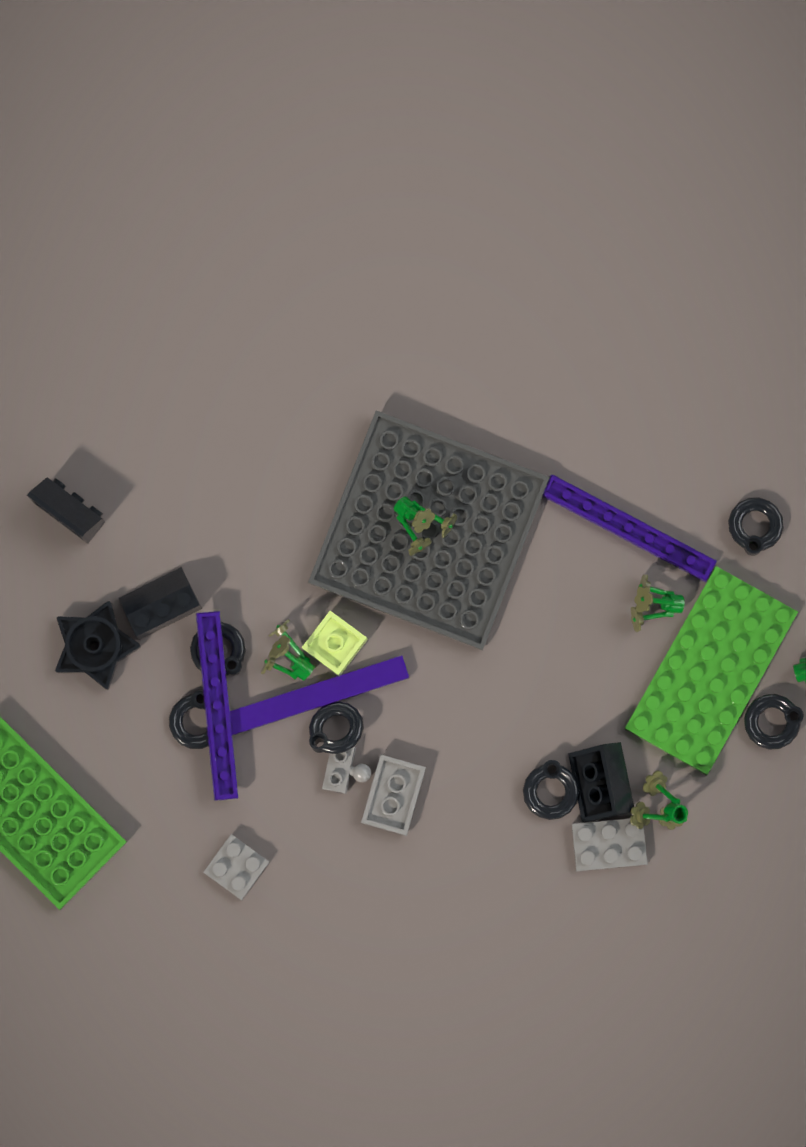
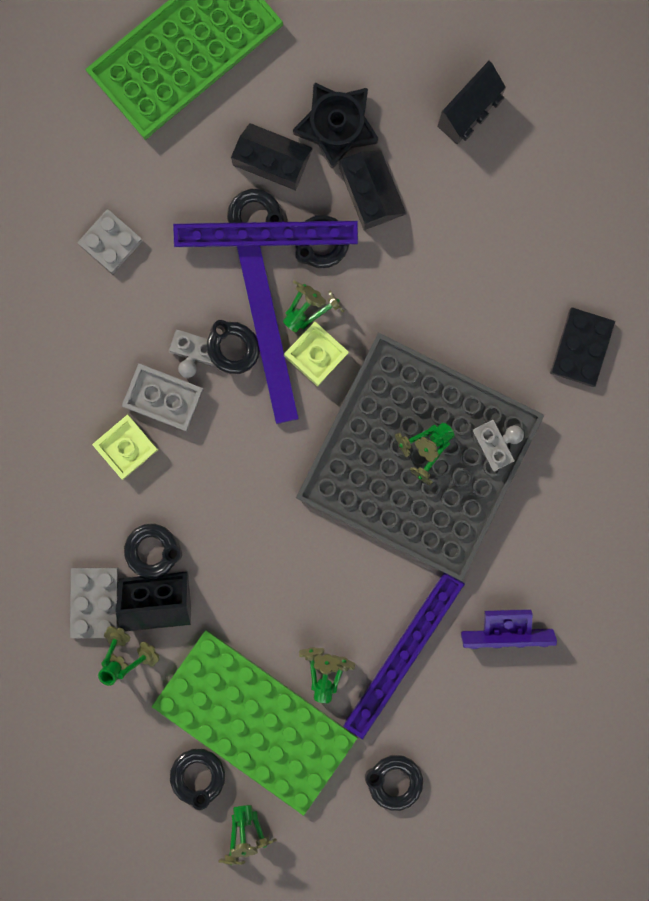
camera: 90 degrees right, 5 degrees up
none -> yellowish green plate [92,414,158,480]
none -> black slope [231,123,313,191]
none -> dark purple bracket [461,610,557,649]
none -> light grey plate [472,420,524,471]
none -> black plate [550,307,615,387]

